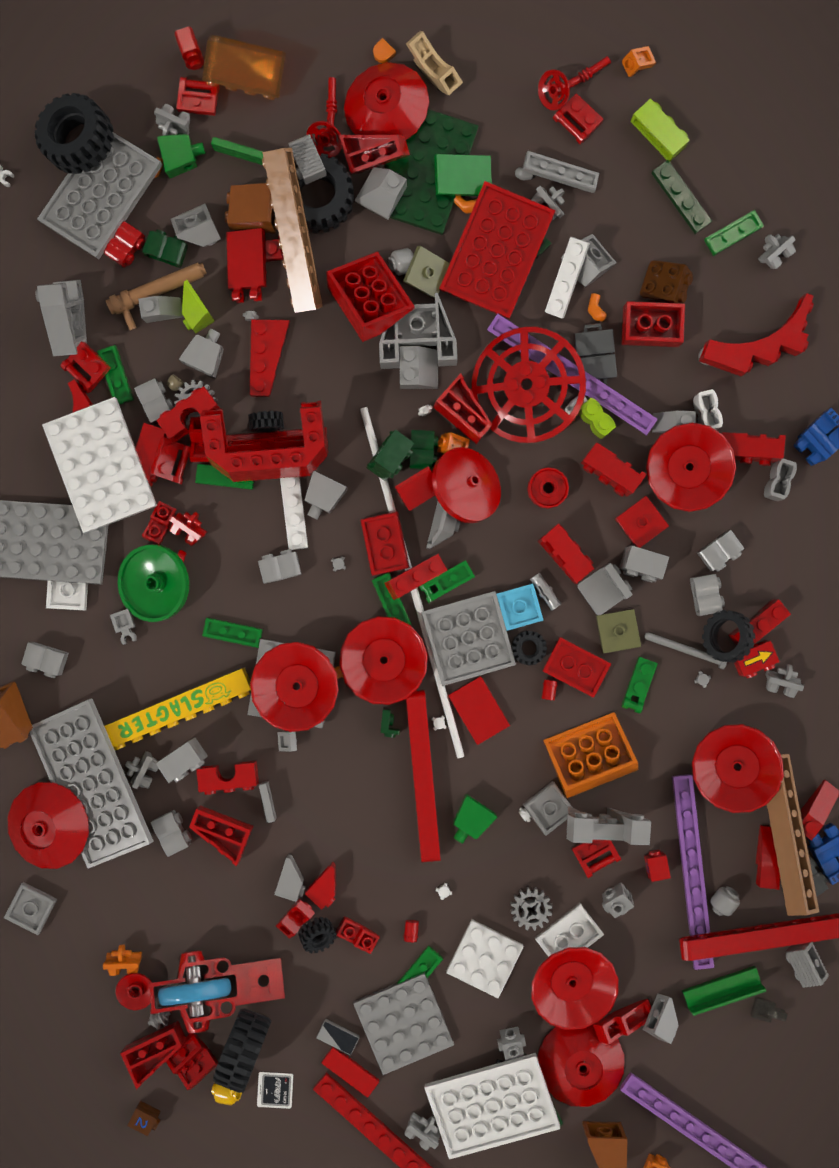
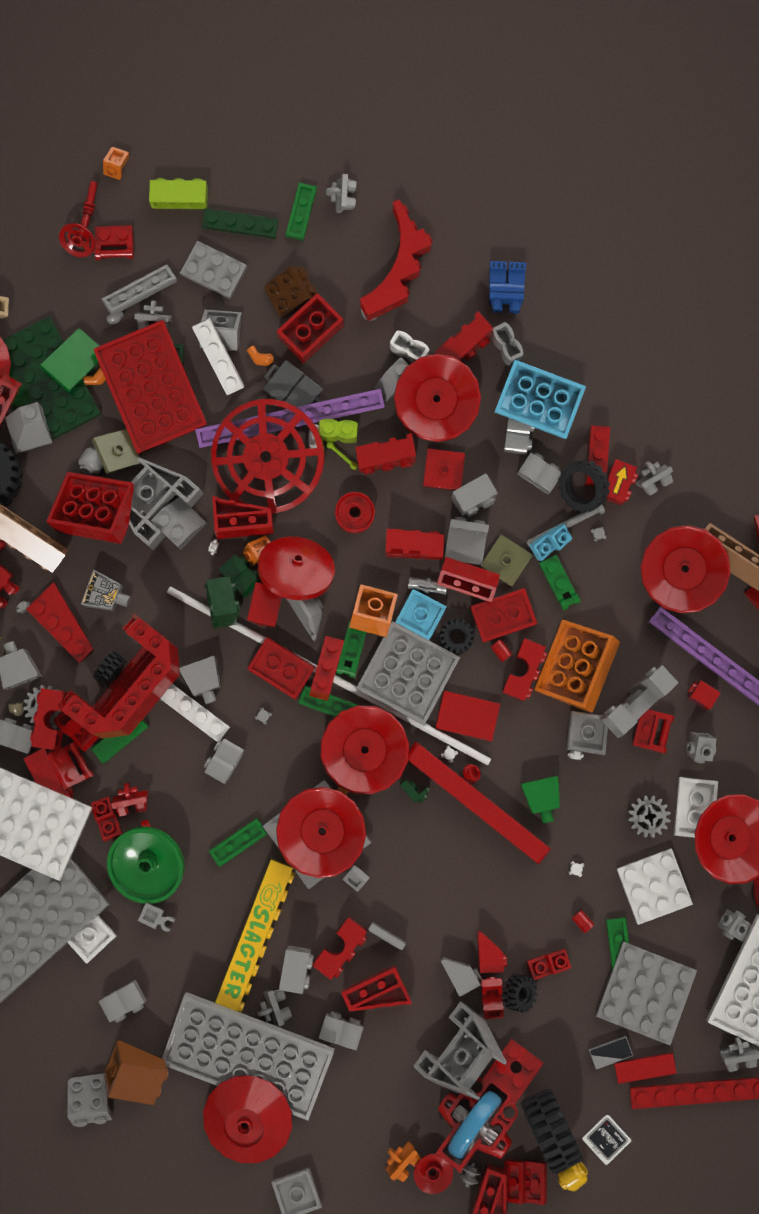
camera: 45 degrees left, 5 degrees down
none -> torso [81,570,131,611]
none -> light grey plate [180,241,247,299]
none -> lime hinge [326,441,358,470]
none -> orange brick [349,584,398,637]
none -> light grey wedge [413,1001,506,1101]
none -> red brick [437,557,500,602]
none -> red plate [463,764,481,784]
none -> medium azure slope [494,360,586,439]
none -> red arch [502,638,547,701]
none -> medium azure slope [529,524,573,561]

